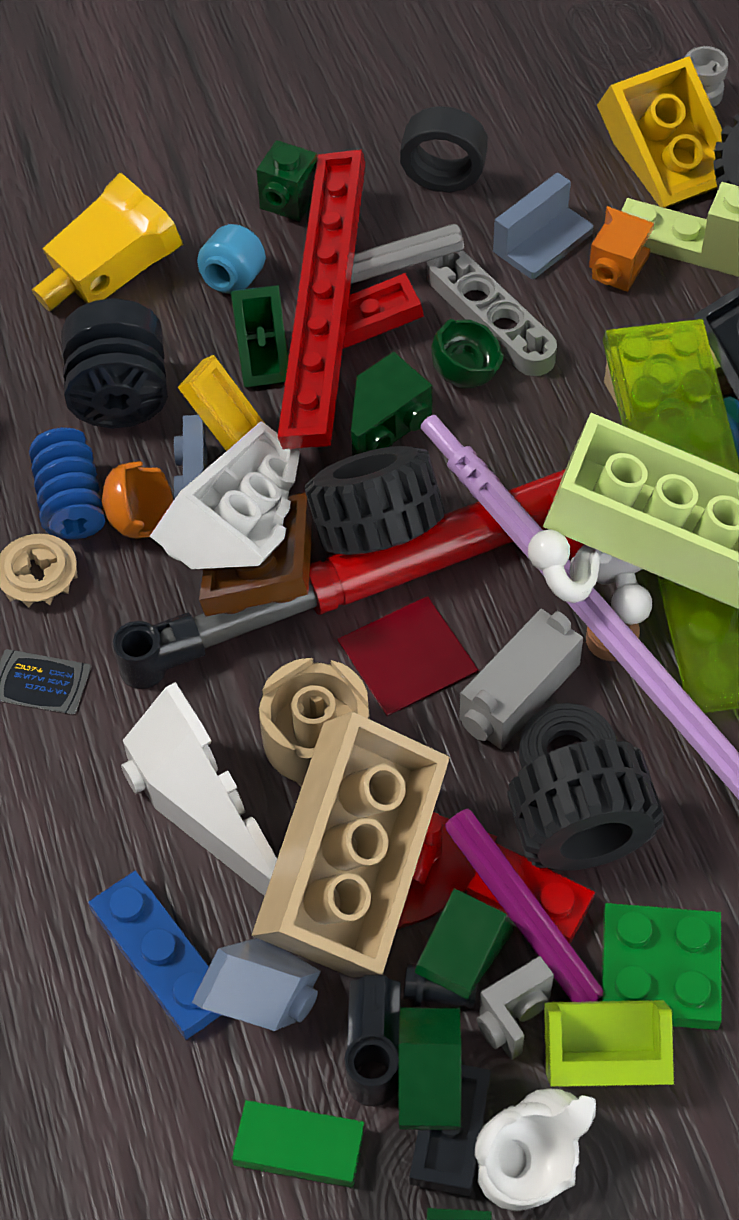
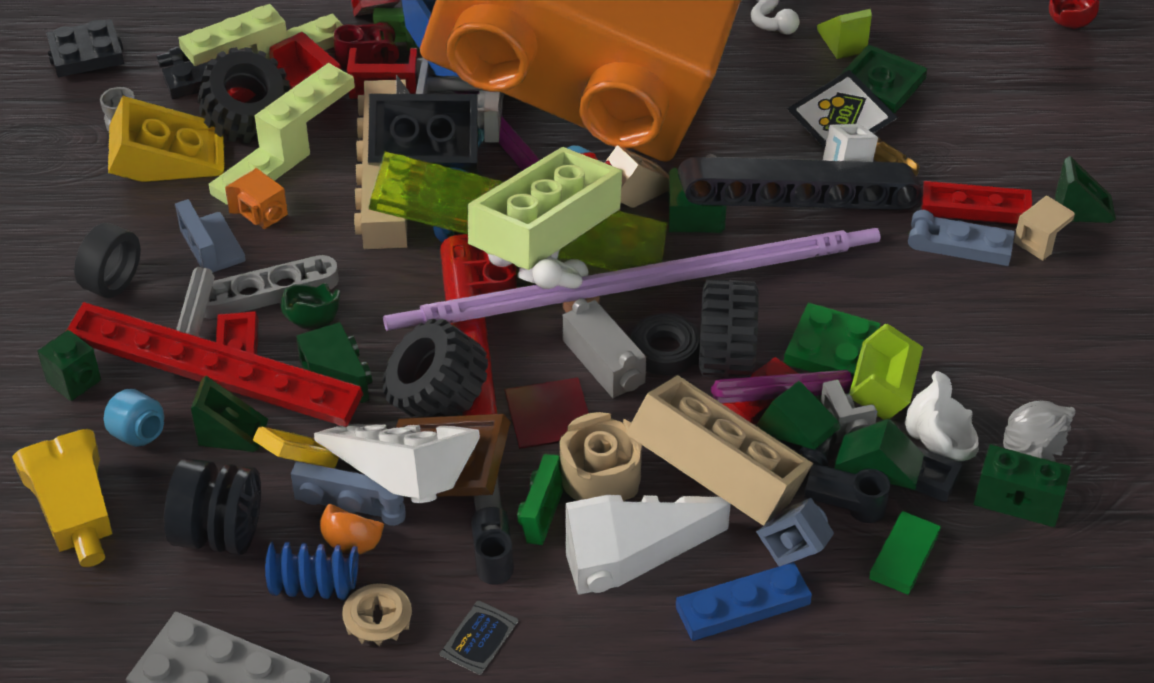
camera: 75 degrees left, 10 degrees down
none -> green plate [517,454,564,545]

